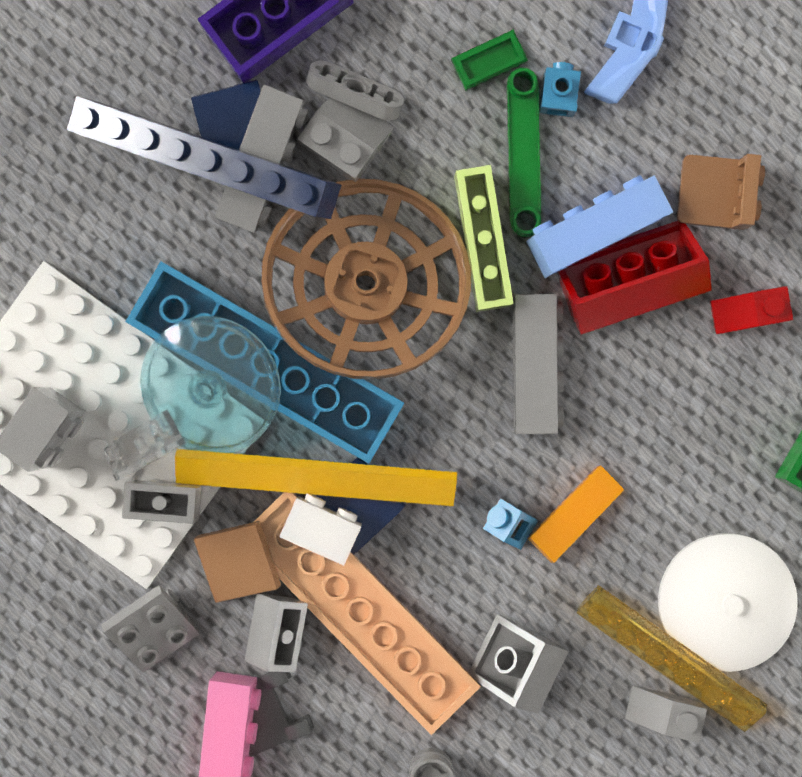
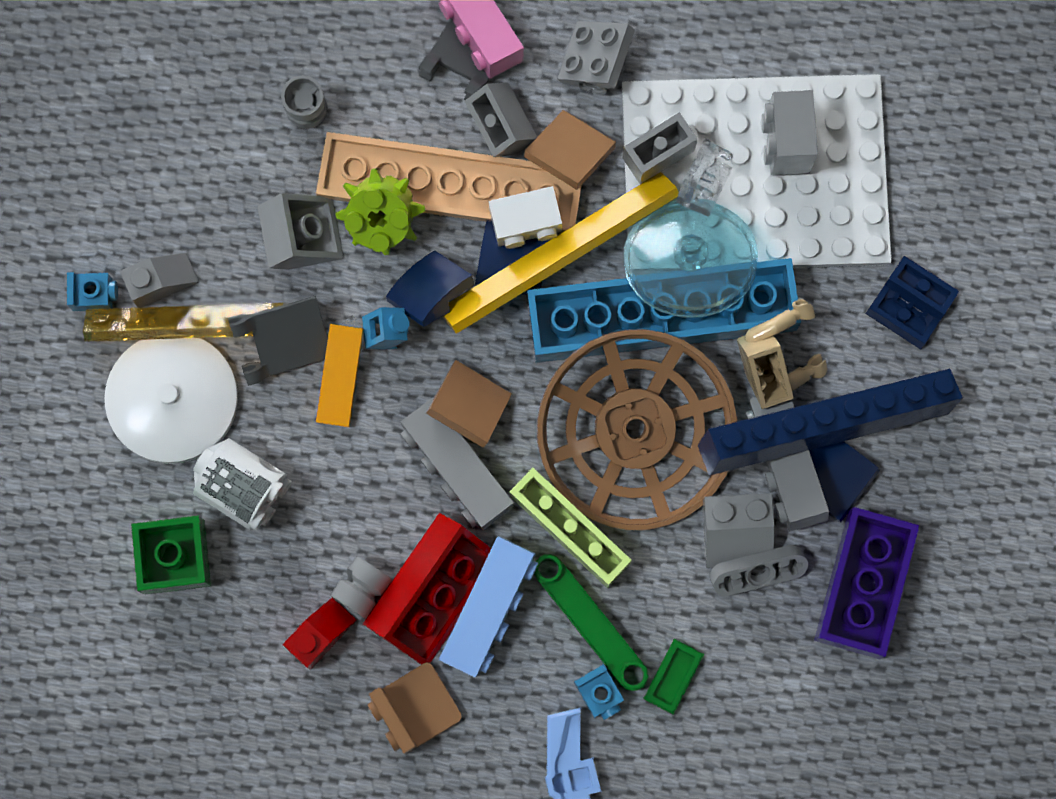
camera: 150 degrees right, 10 degrees down
none -> dark azure brick [67,272,118,311]
none -> white cylinder [193,438,292,530]
none -> dark grey flag [228,296,328,386]
none -> light grey wheel [330,556,392,620]
none -> lime brick [336,168,425,255]
none -> dark blue slope [386,250,475,327]
none -> medium nougat tile [426,360,512,448]
none -> tan torso [737,299,827,409]
none -> dark blue slope [865,256,960,350]

